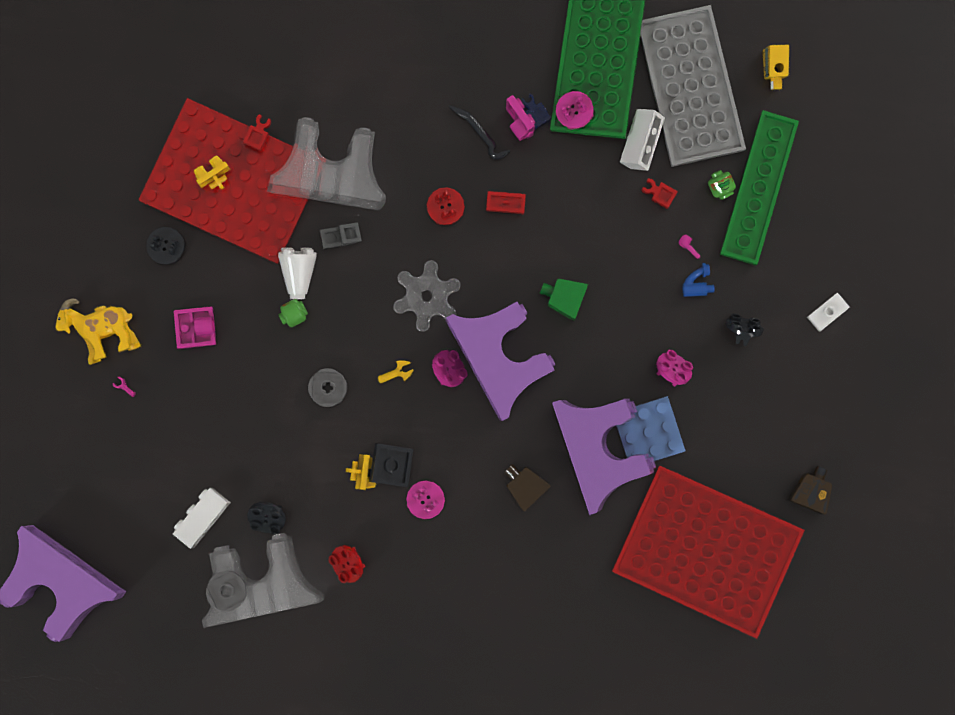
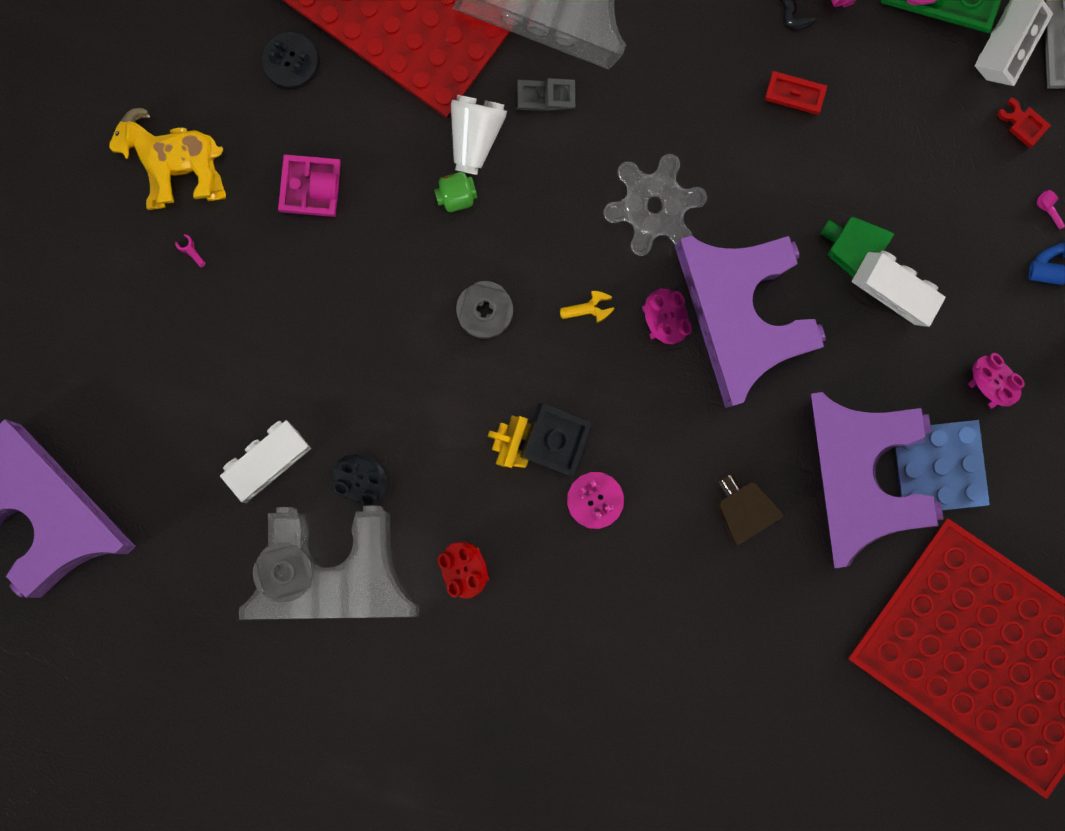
camera: 15 degrees right, 0 degrees up
red plate [427,187,465,225] -> none
none -> white brick [852,251,946,327]

